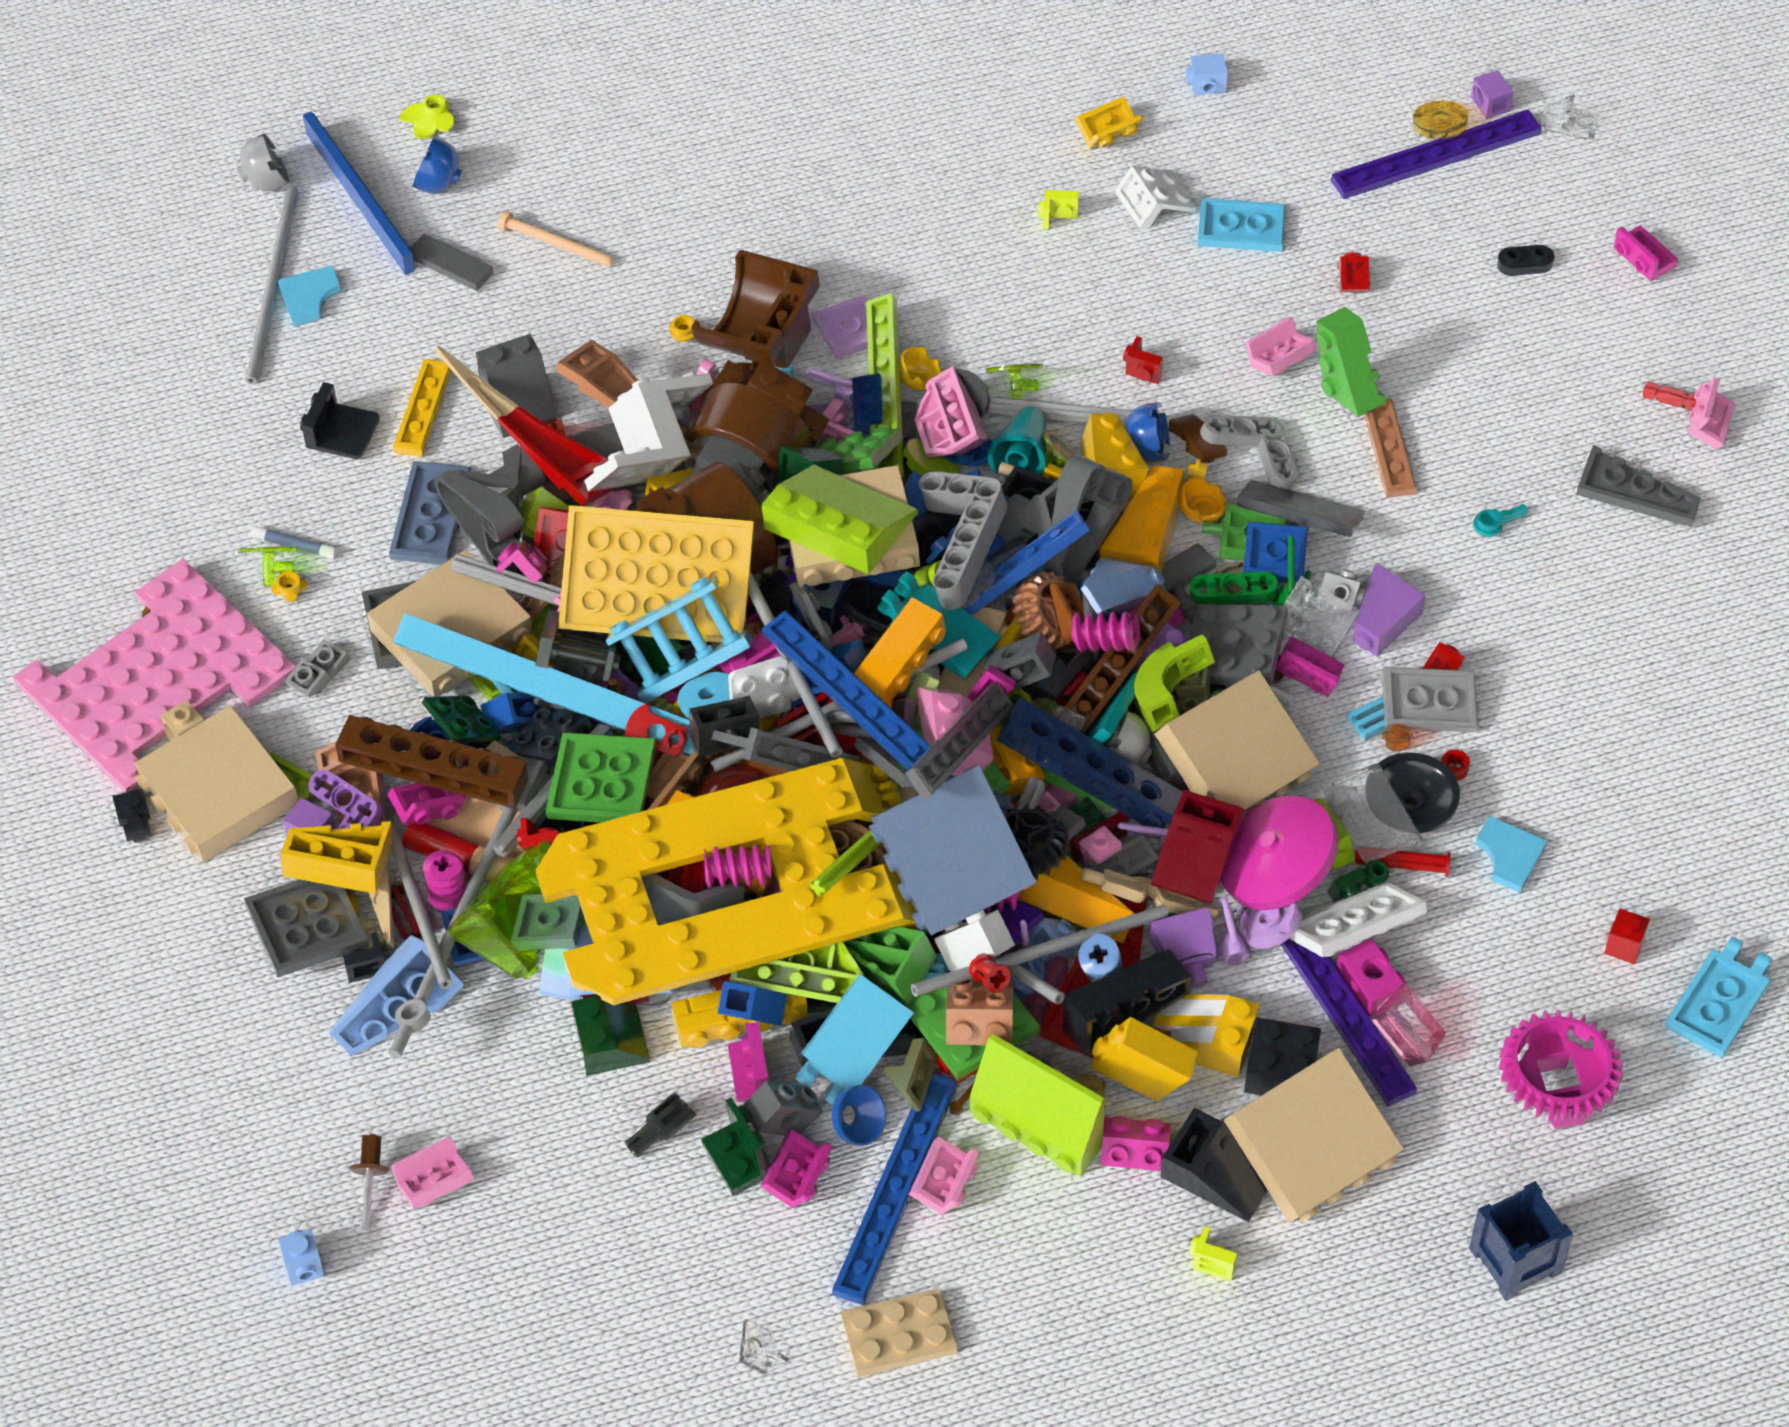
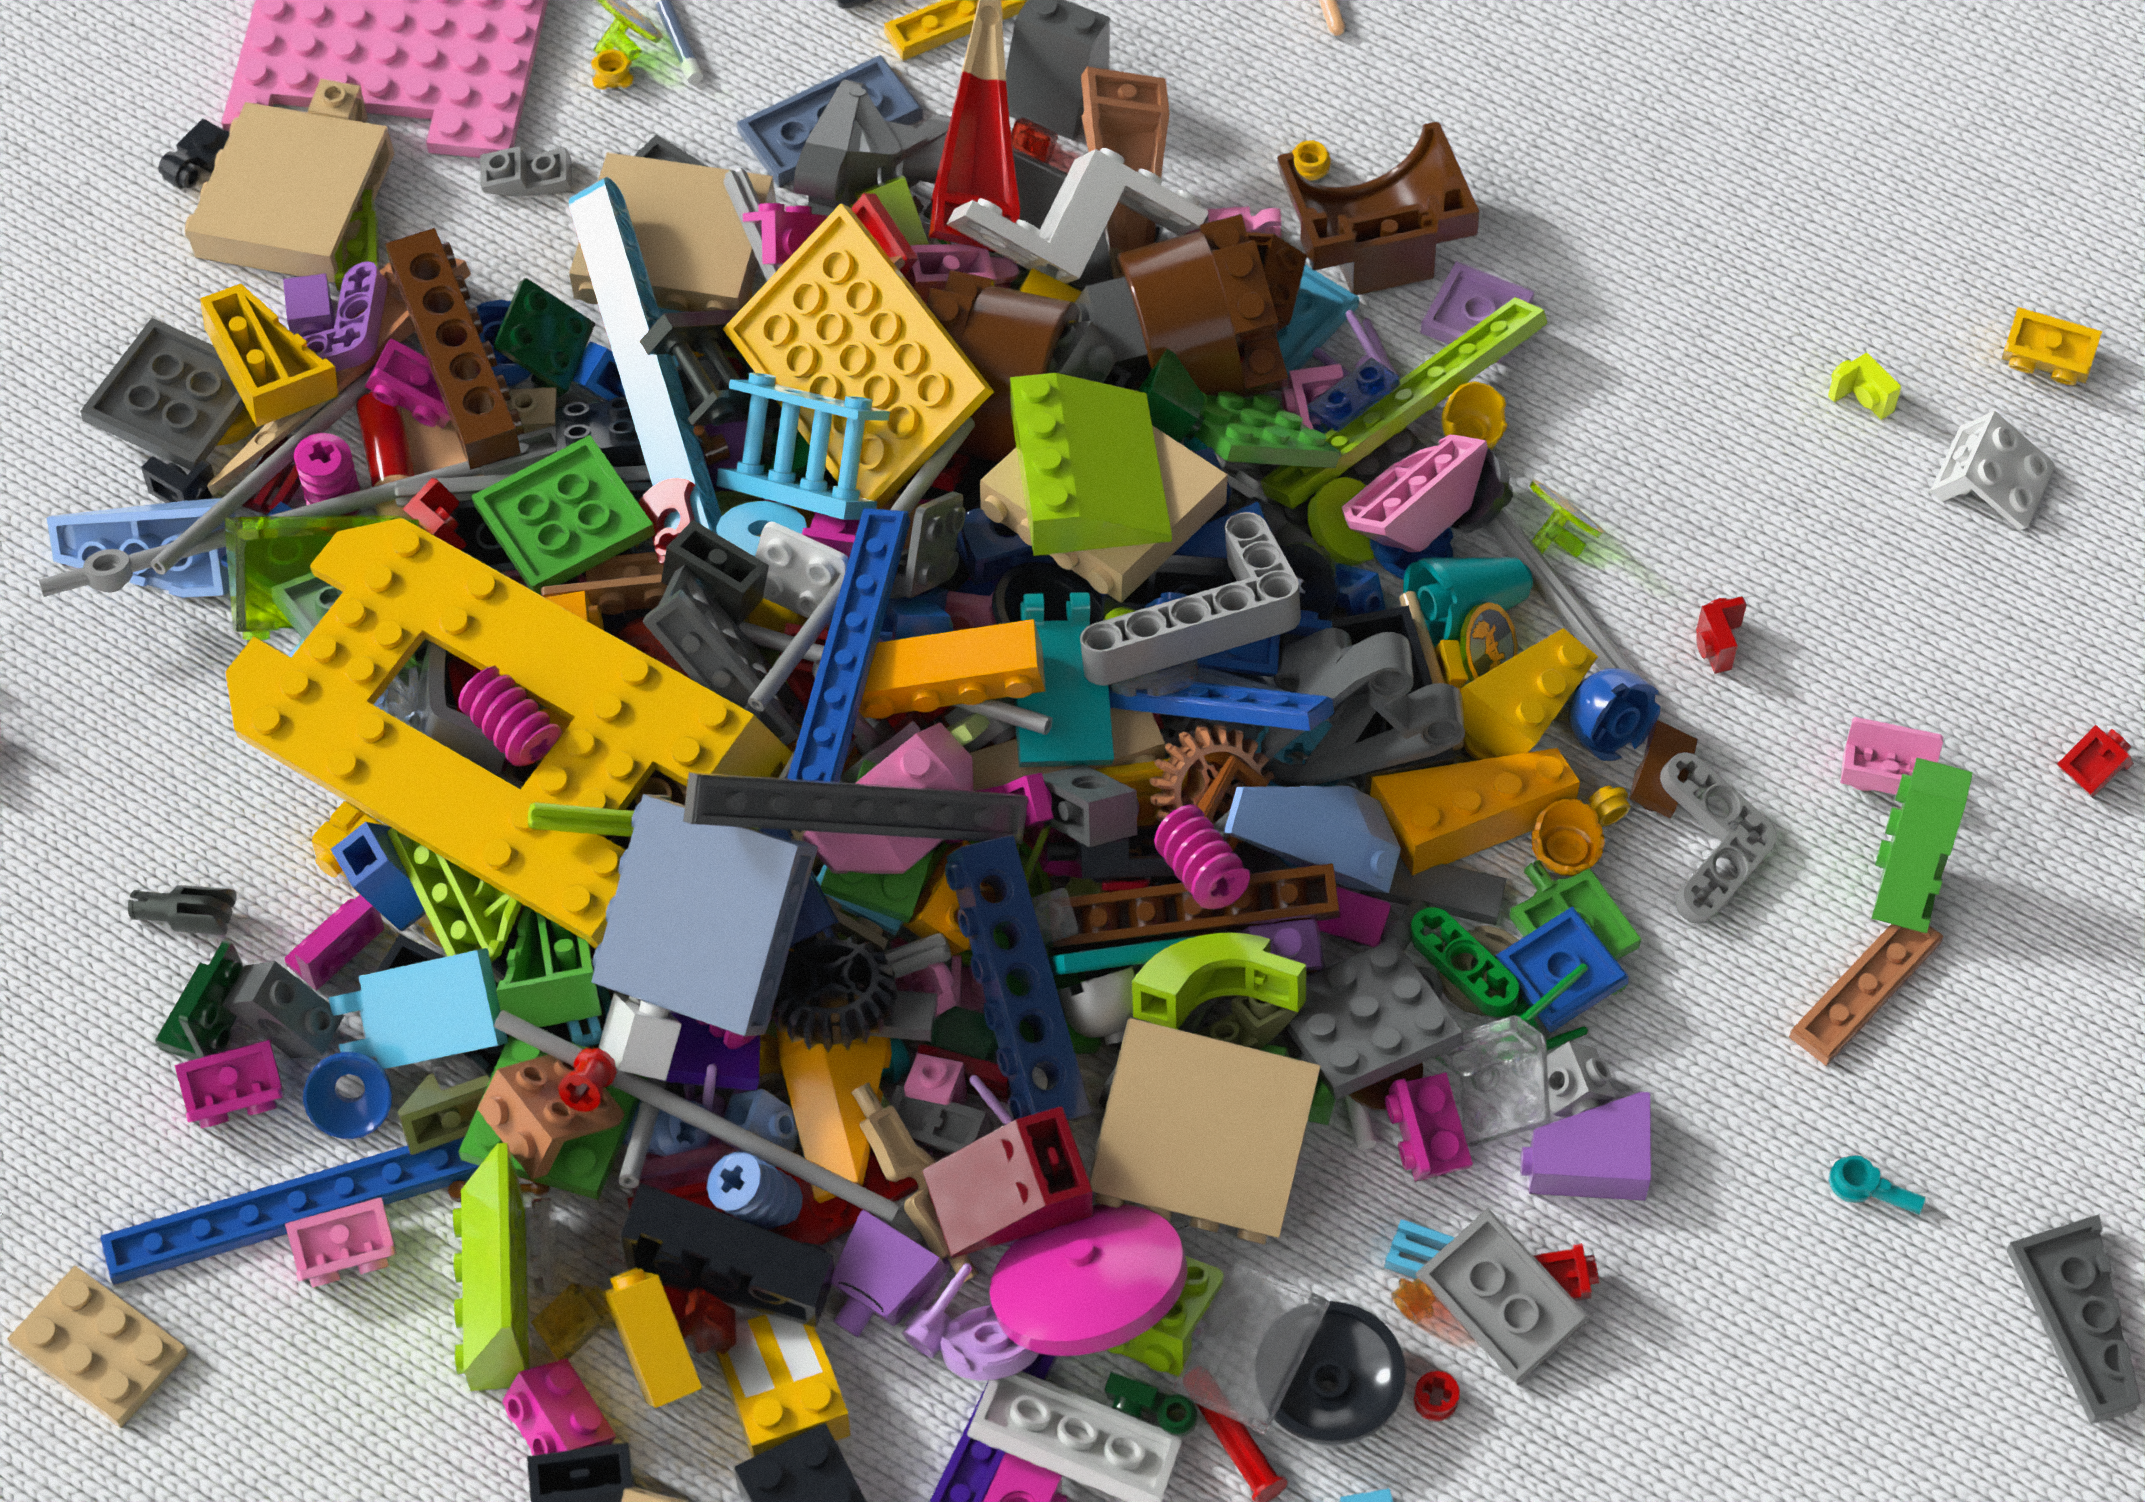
camera: 50 degrees right, 5 degrees up
dark green slope [571,995,650,1076] -> none
medium azure tile [1198,198,1286,252] -> none
black tile [1236,479,1365,537] -> none

